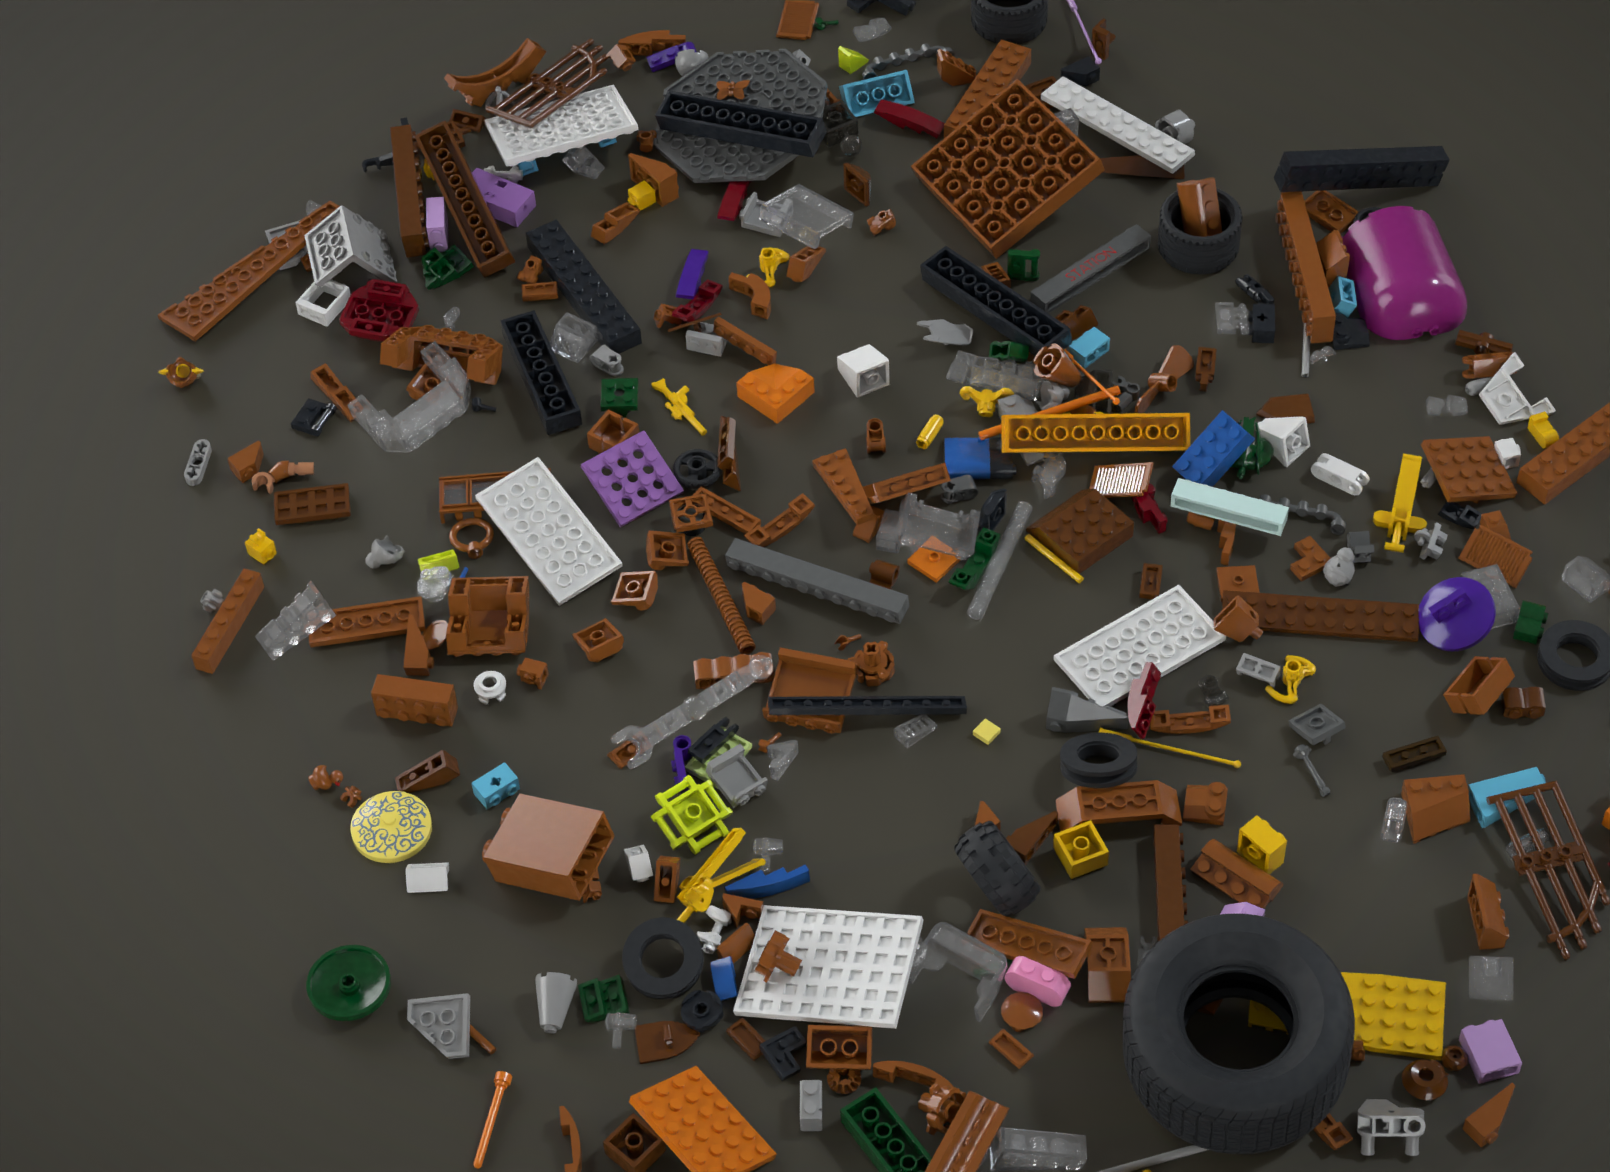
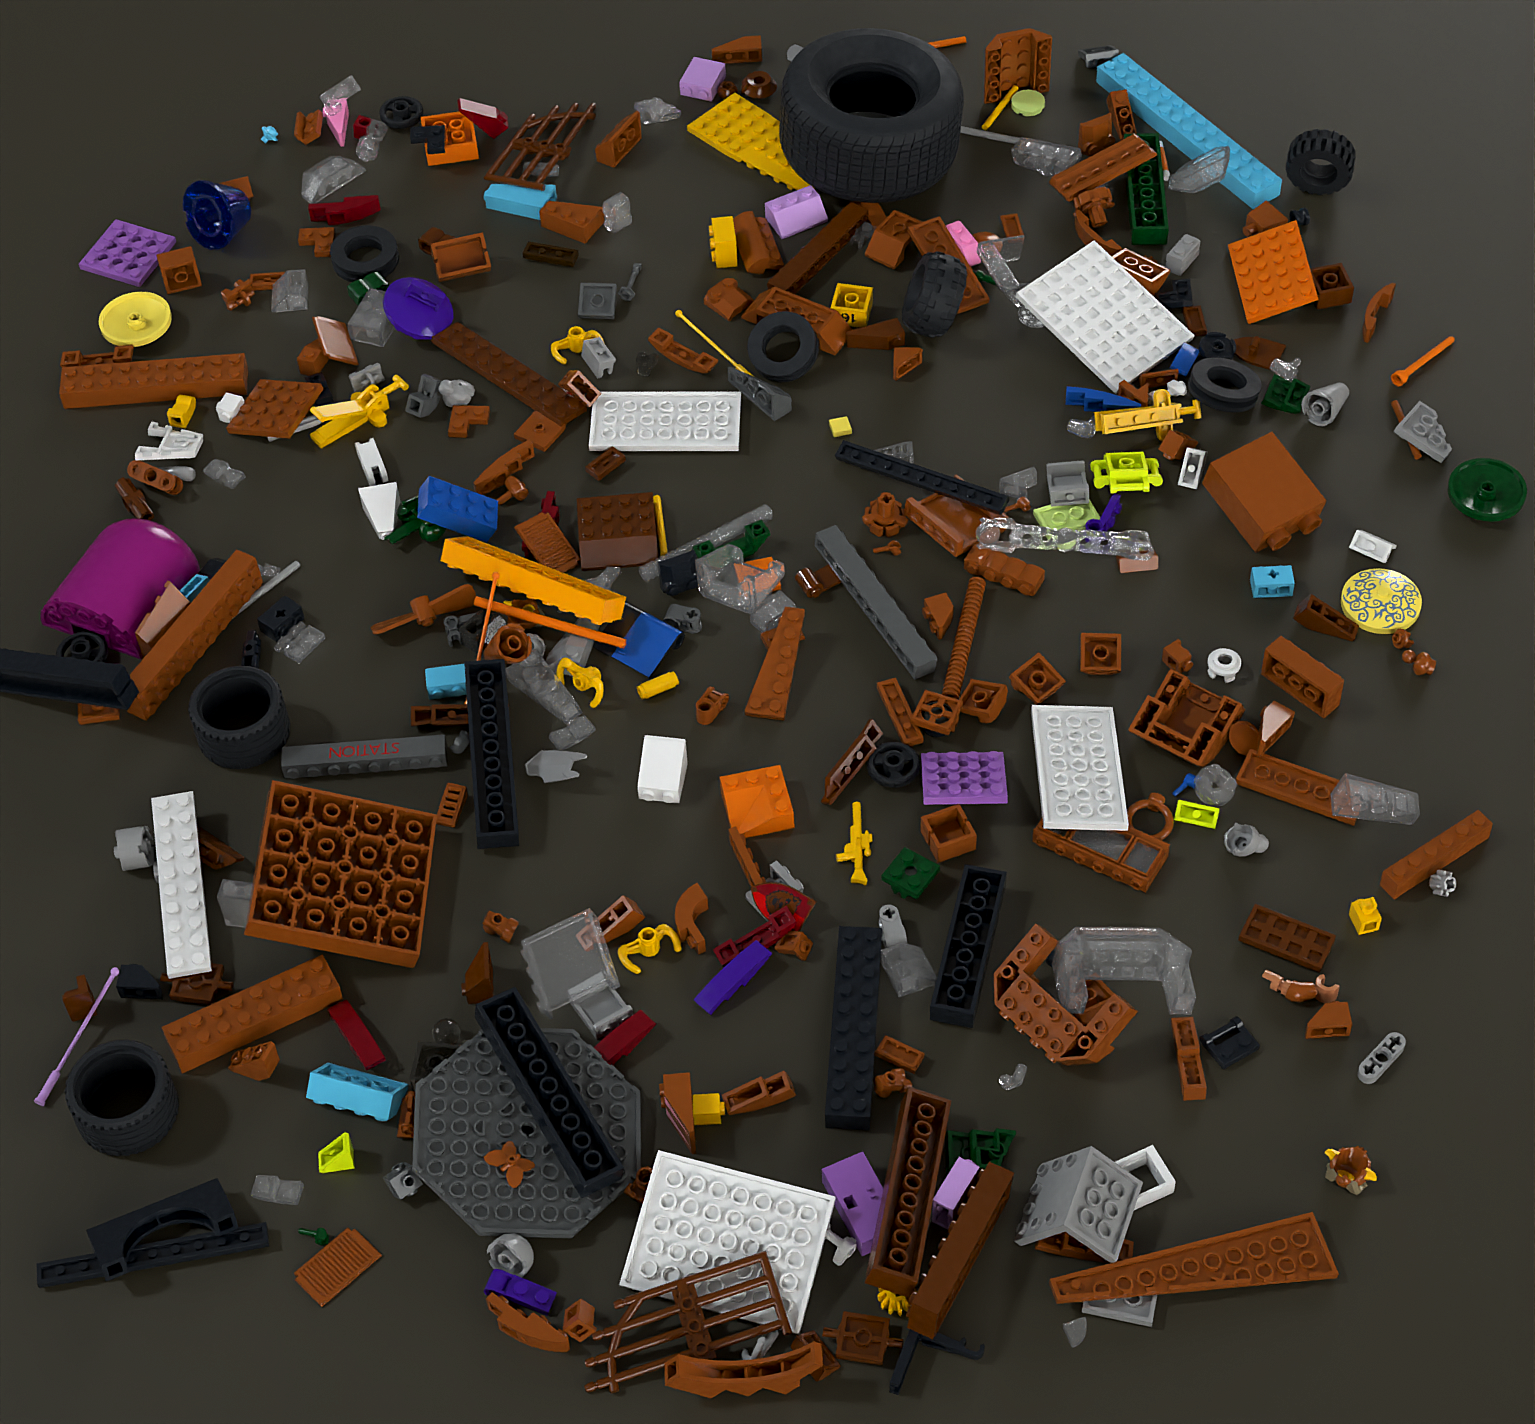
camera: 145 degrees left, 0 degrees up
dark red piece [339,279,419,342] -> none
black hinge [688,717,739,764] -> none
dark orange slope [744,493,815,547] -> none
dark orange piece [754,930,802,983] -> none
dark grey bar [862,43,955,80] -> none
dark orange panel [863,463,951,504] -> none
dark green brick [989,341,1029,363] -> none
dark green plate [1007,249,1040,281] -> none
dark red slope [1128,662,1161,739] -> none
light aqua brick [1170,478,1289,536] -> none
dark orange brick [1177,177,1222,237] -> none
reddish brown hinge [1195,347,1217,392] -> none
reddish brown tile [1256,393,1315,424] -> none
dark grey bar [1260,494,1346,535] -> none

